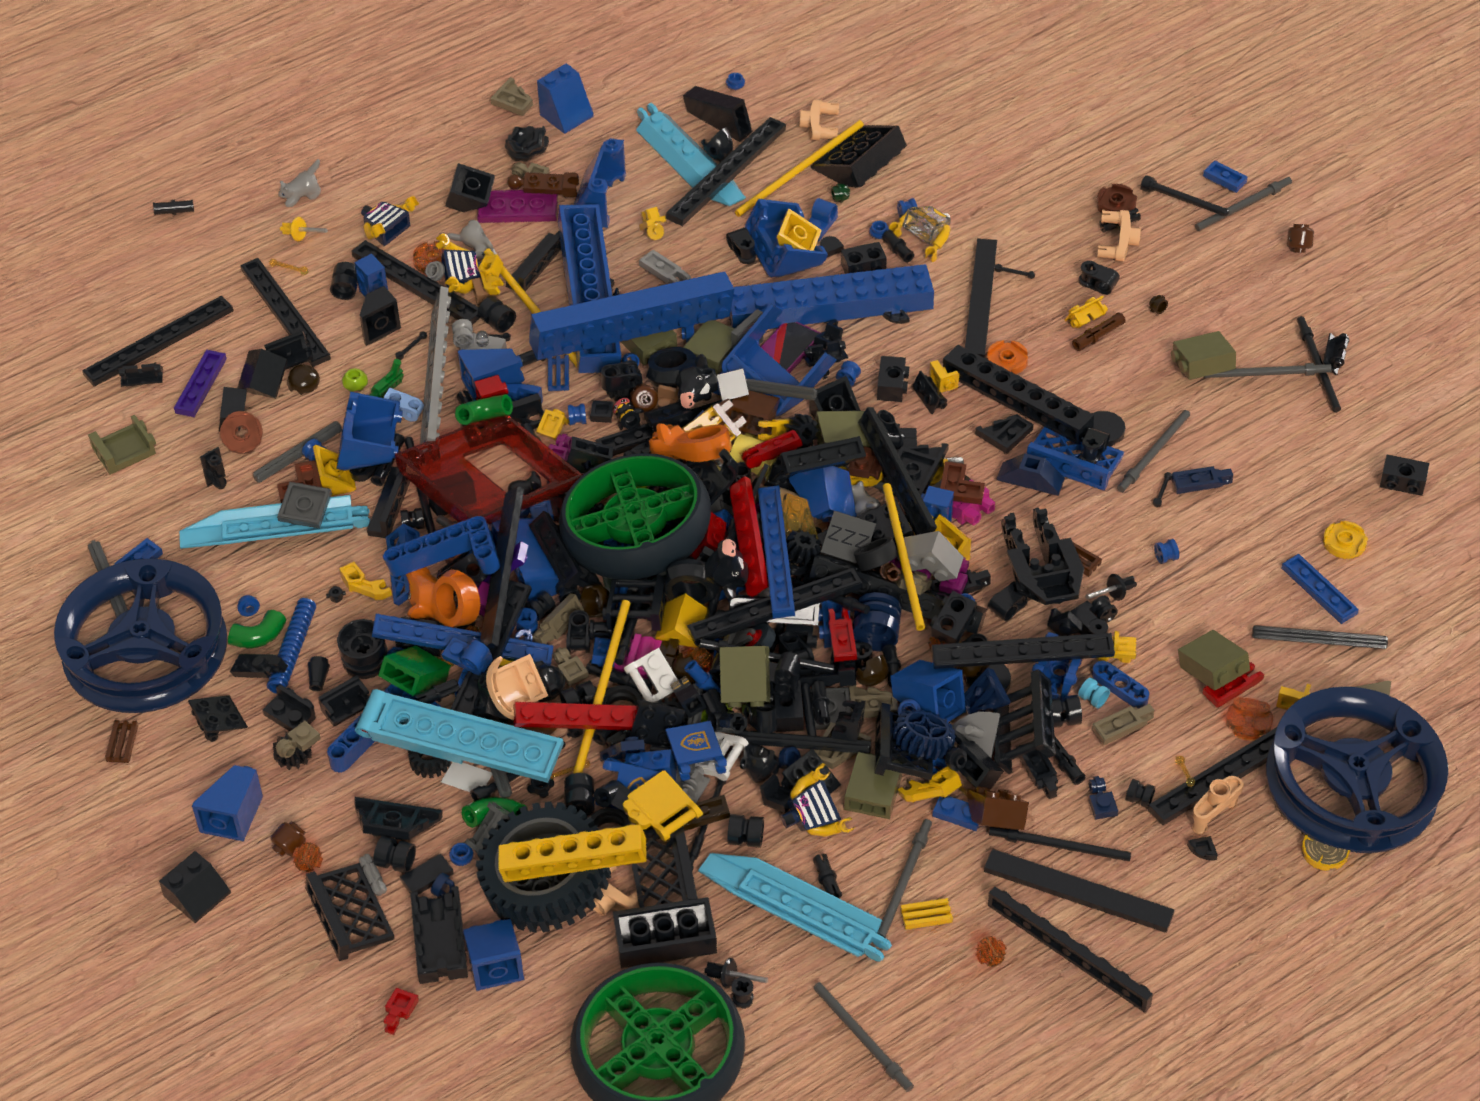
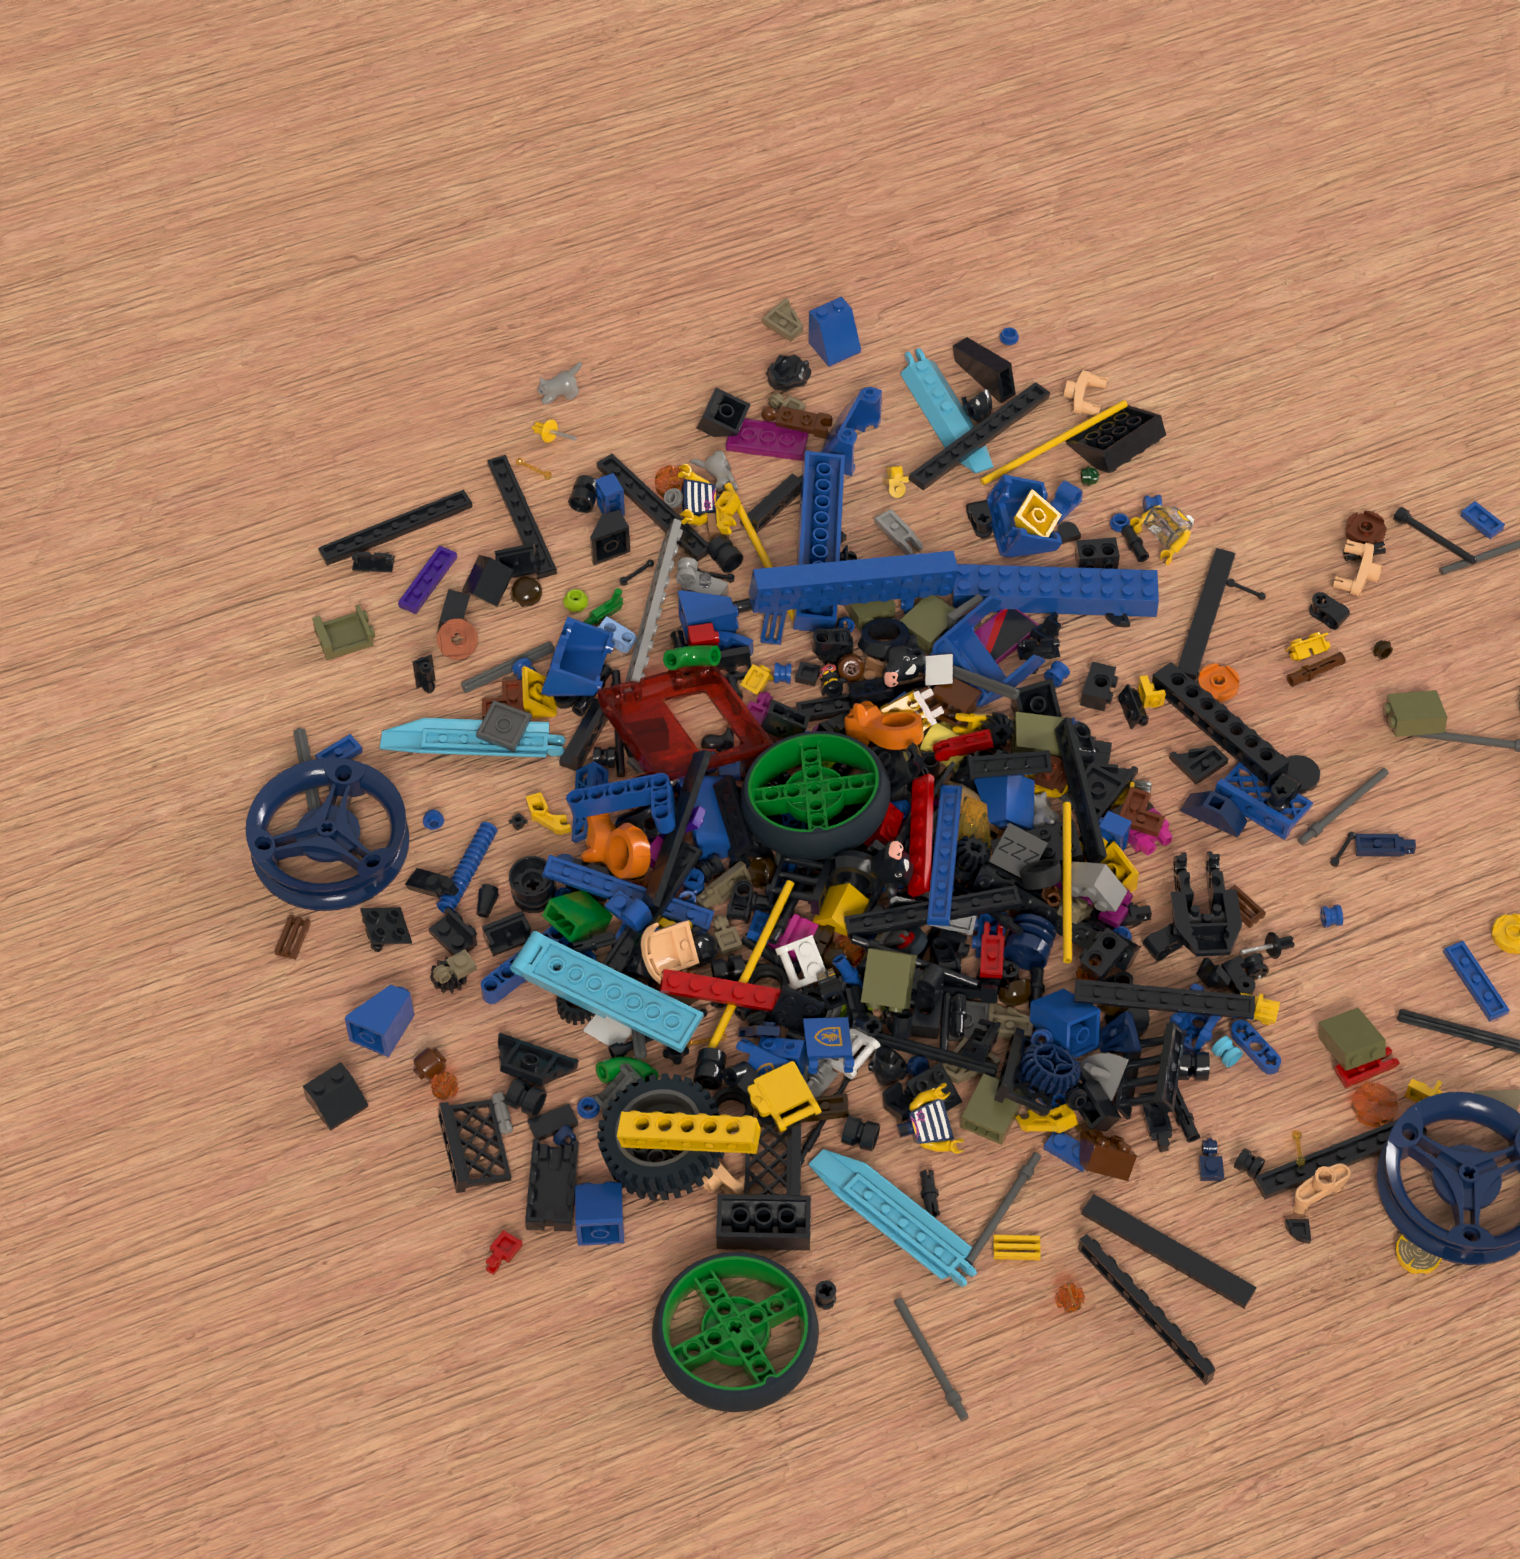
camera: 10 degrees right, 5 degrees up
black pin [153,199,194,215] -> none
green cylinder [228,610,287,649] -> none
torso [361,196,419,246] -> none
black piece [704,958,768,988] -> none
black bar [989,826,1131,862] -> none
dark tan hinge [1092,704,1155,745] -> none

